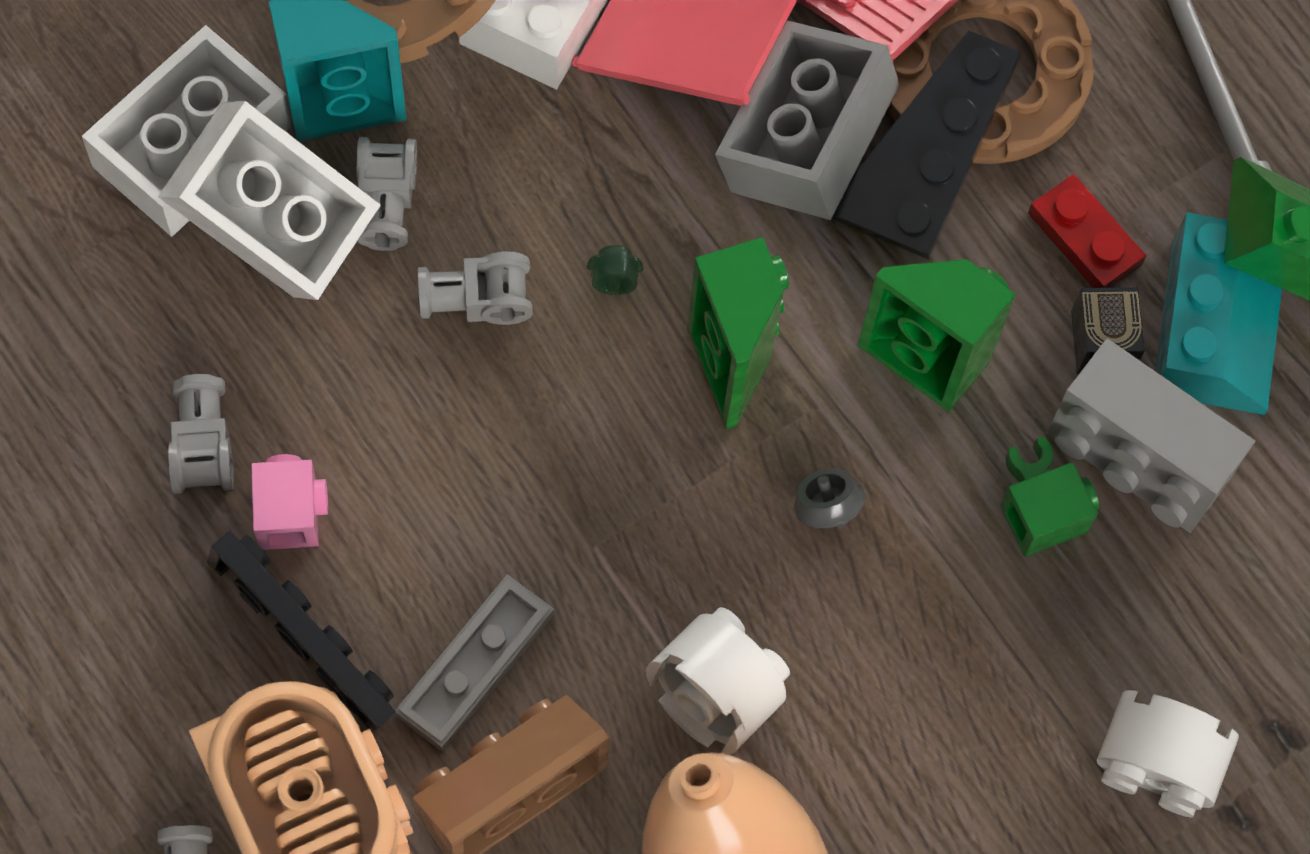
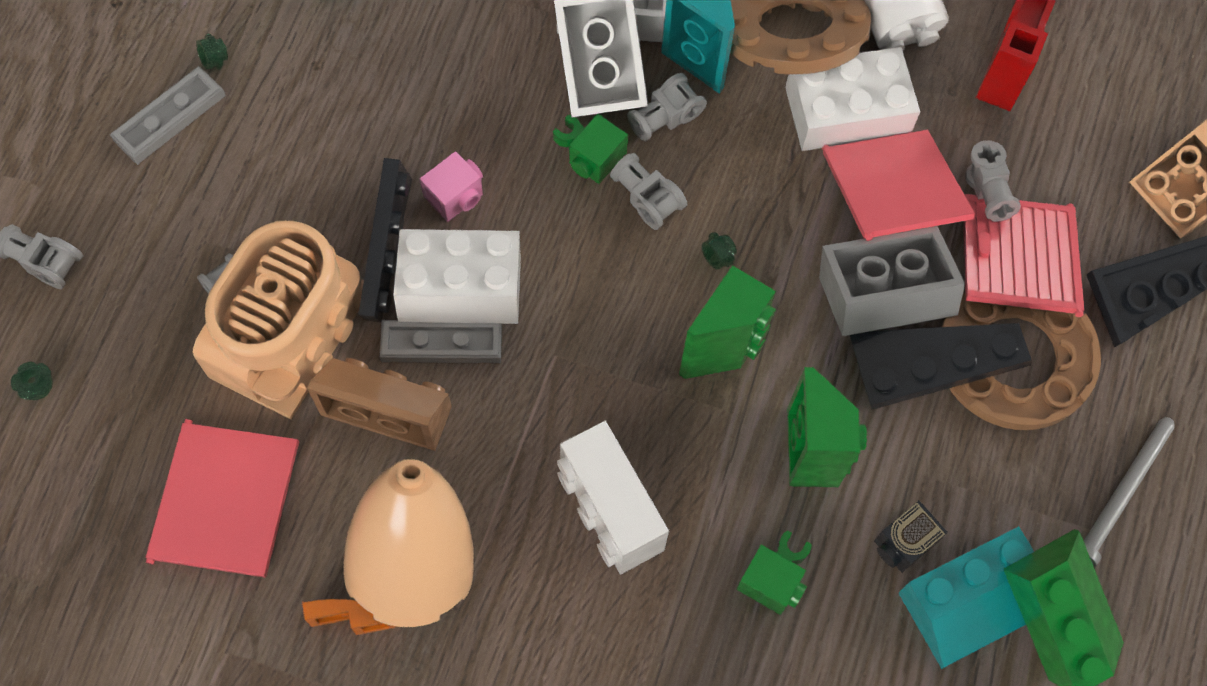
camera: 55 degrees right, 0 degrees up
light grey connector [168,374,234,495] -> none
white brick [646,607,790,755] -> none
dark grey hat [794,468,866,529] -> none
red plate [1028,174,1147,288] -> none
light grey brick [1047,338,1256,534] -> none
none -> white brick [393,229,521,324]
none -> green brick [553,114,628,184]
none -> white brick [557,420,669,575]

